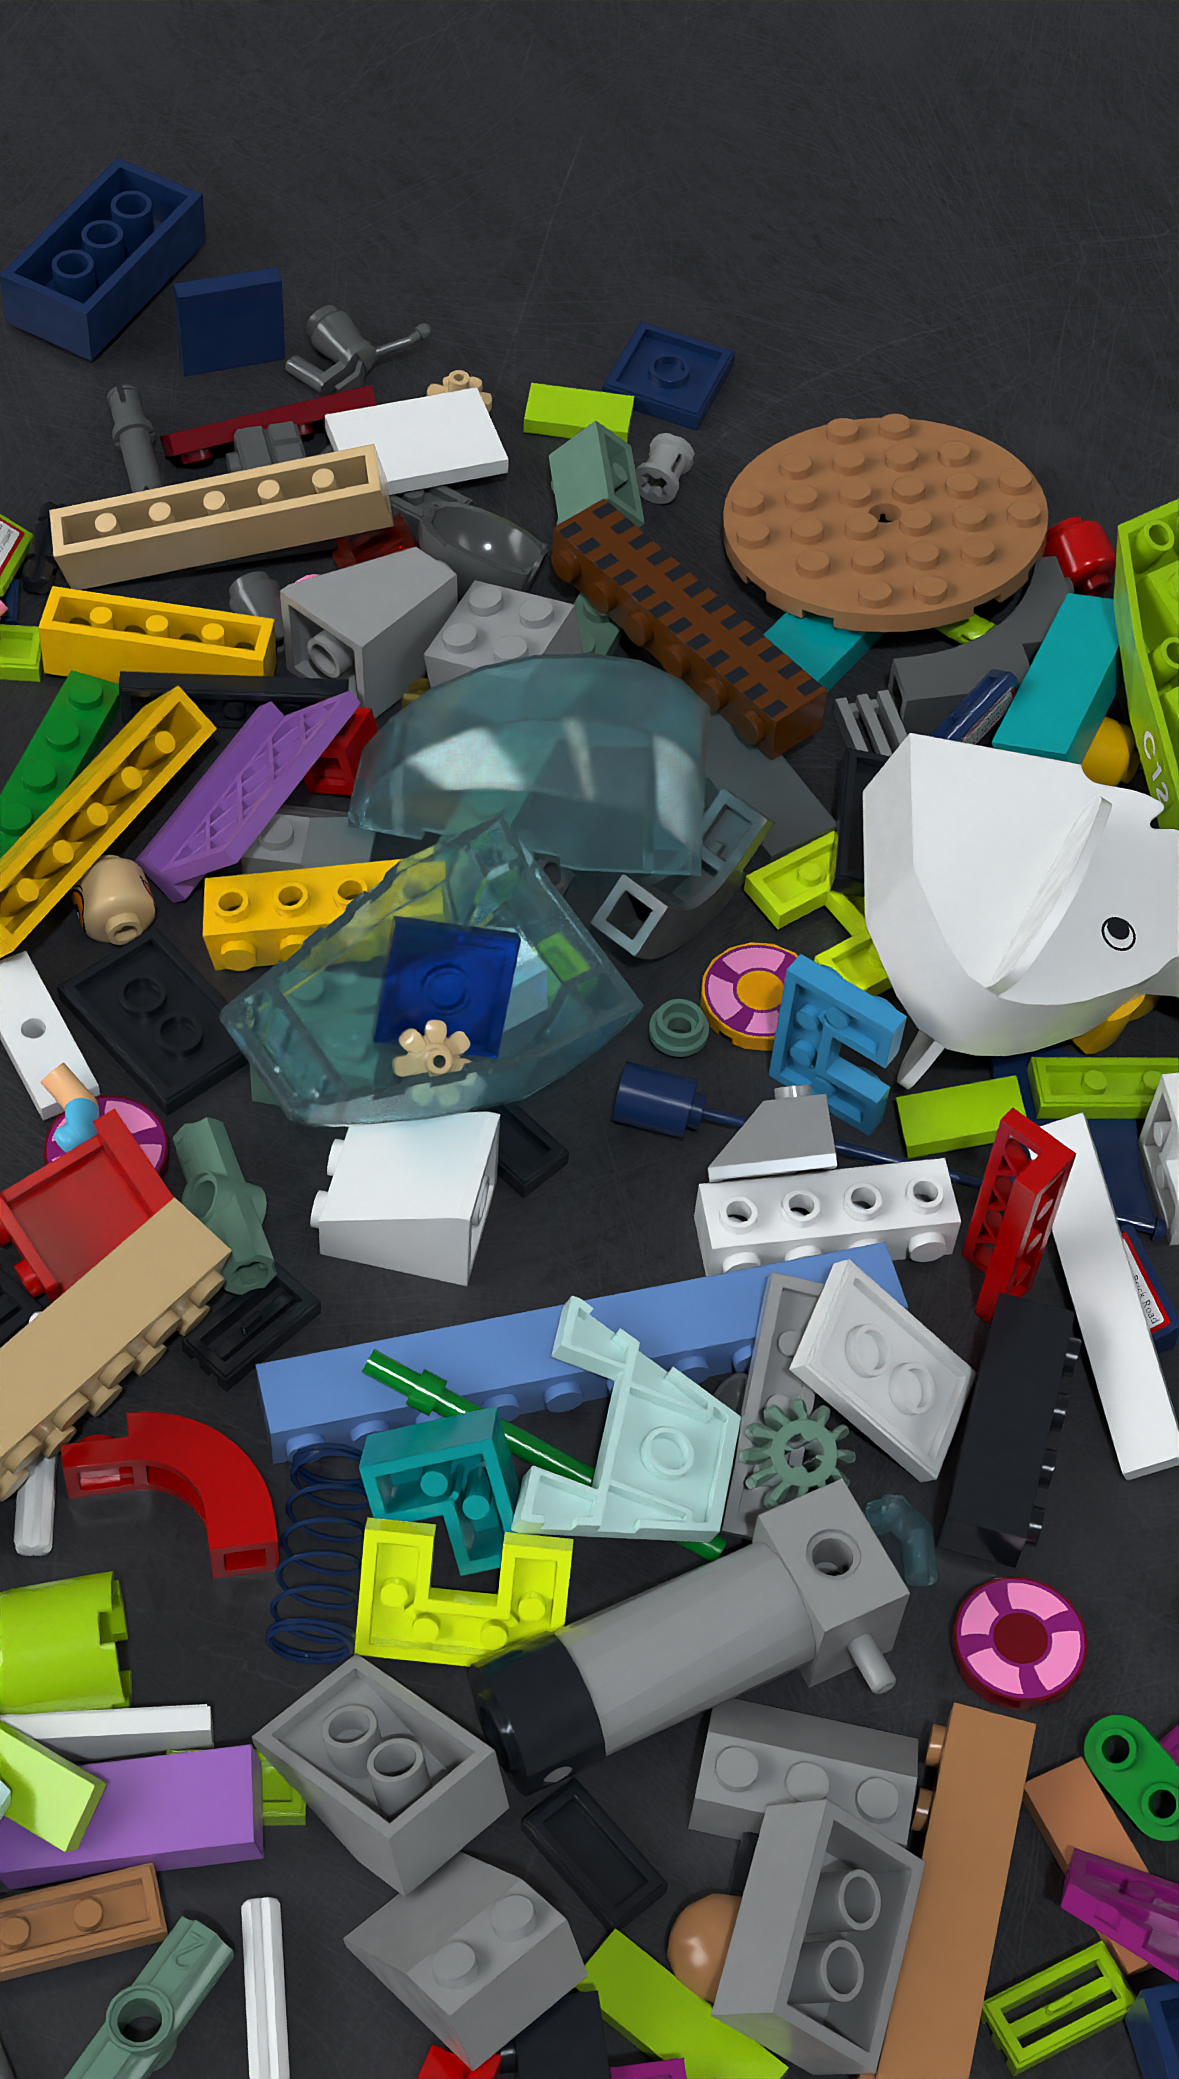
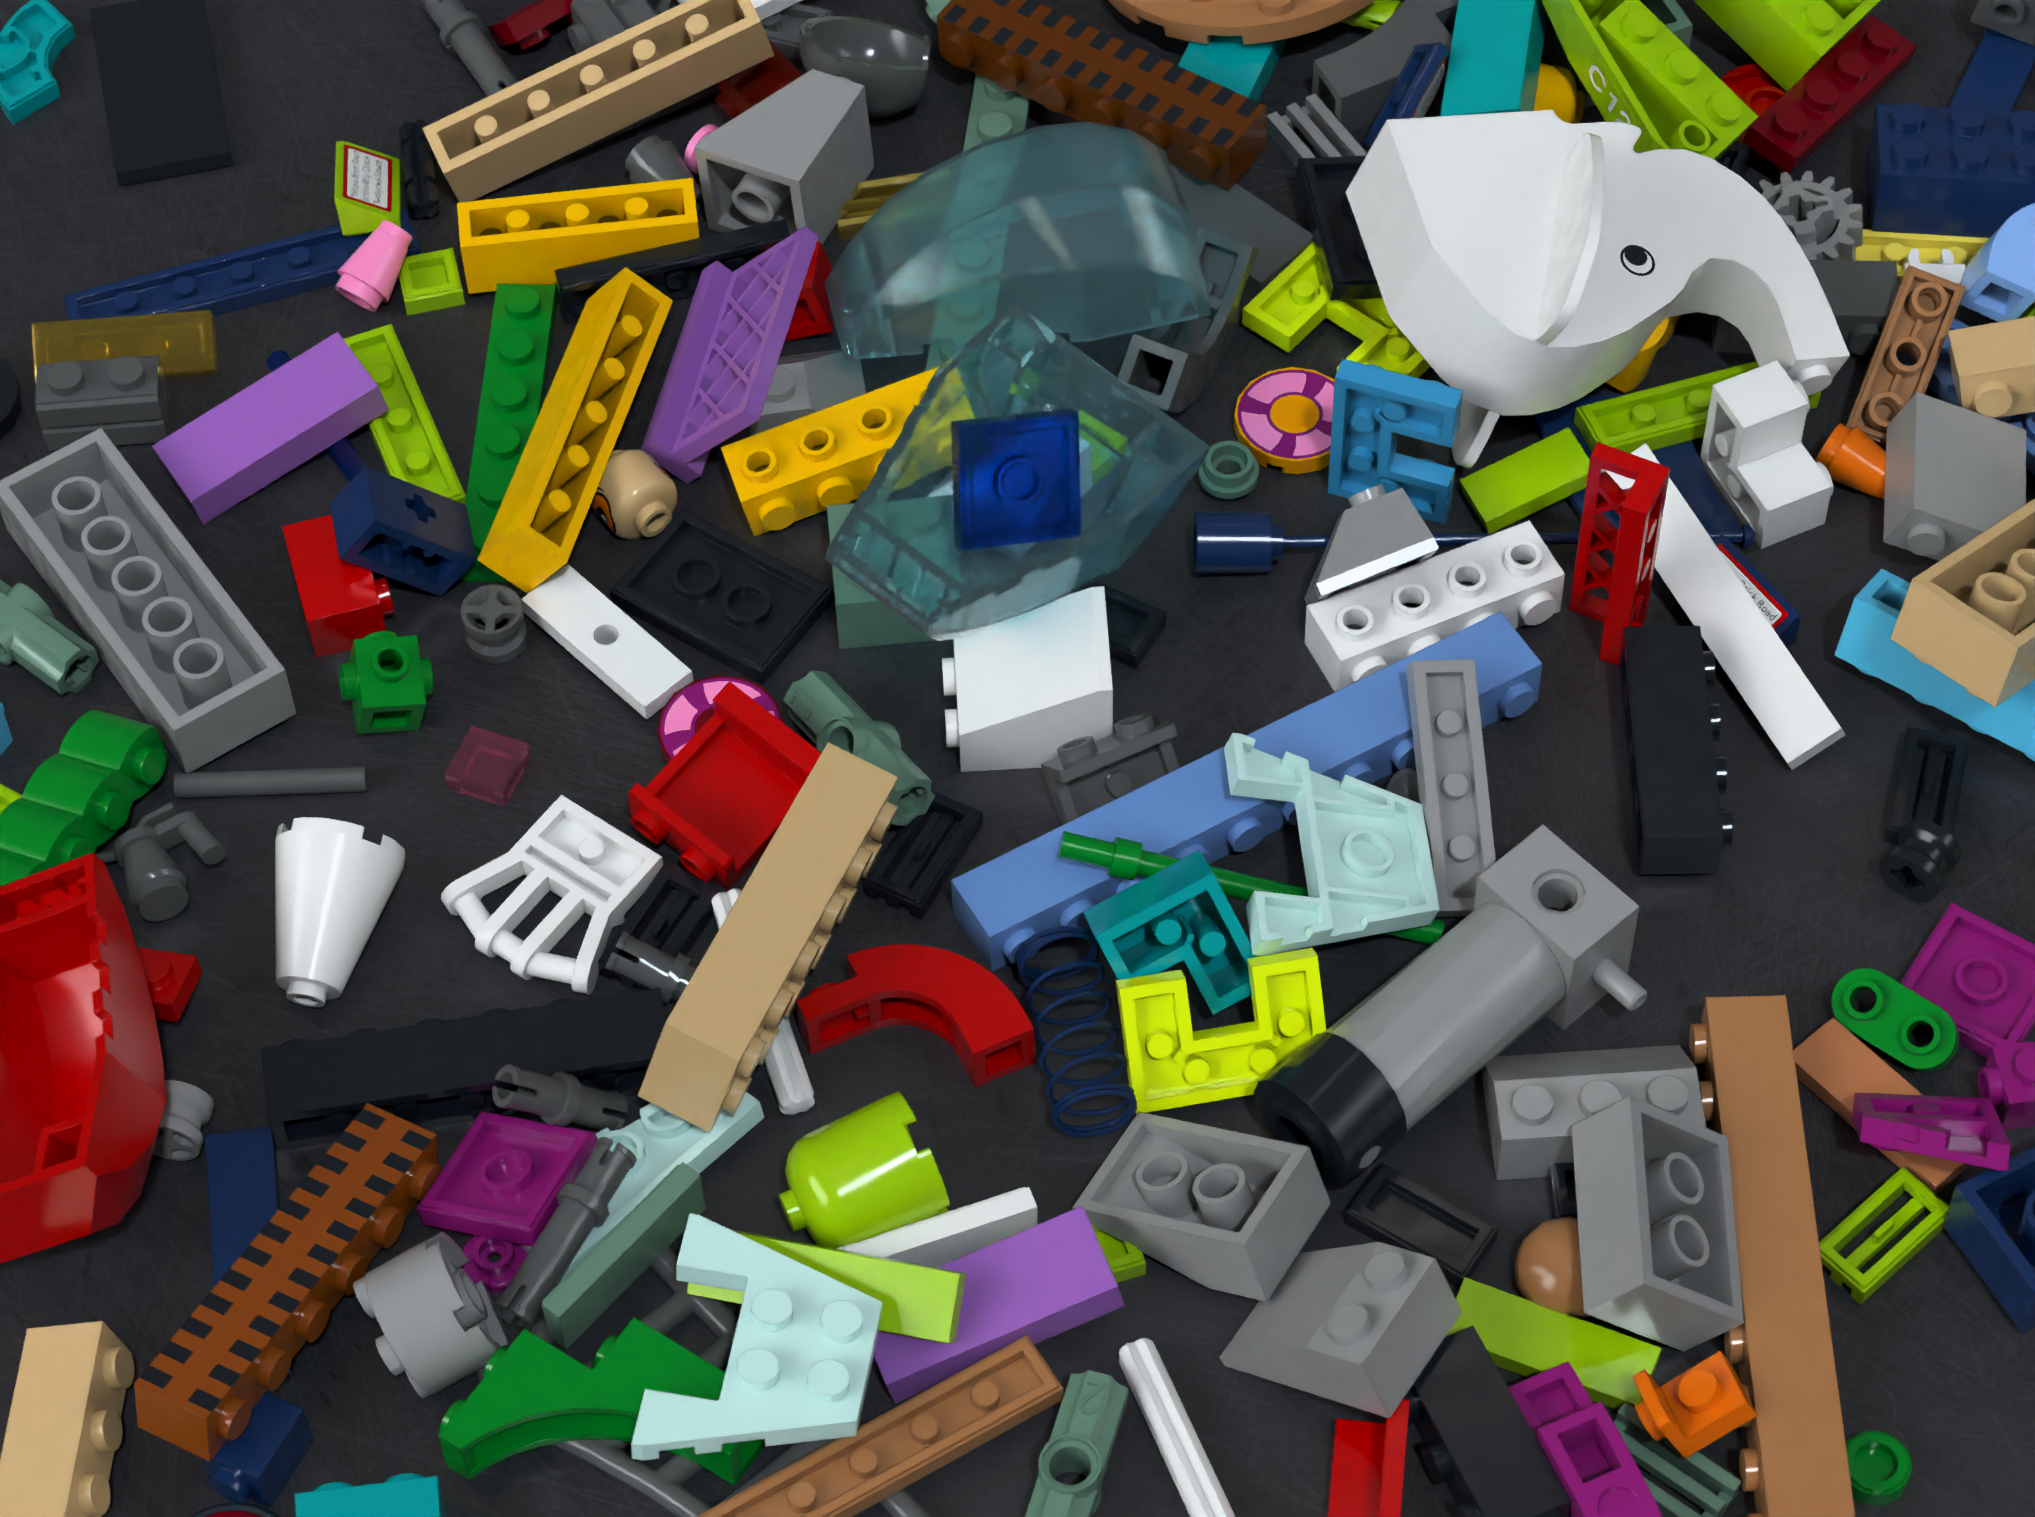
camera: 10 degrees left, 0 degrees up
arm [40,1063,99,1153] -> none
tan plant [392,1019,474,1100] -> none
light grey brick [423,580,583,730] -> none
sand green gear [739,1399,856,1509] -> none
white tile [789,1259,977,1482] -> none
clear light blue arm [864,1493,938,1586] -> none
tile [950,1576,1088,1711] -> none
none -> dark grey bracket [1040,712,1180,825]

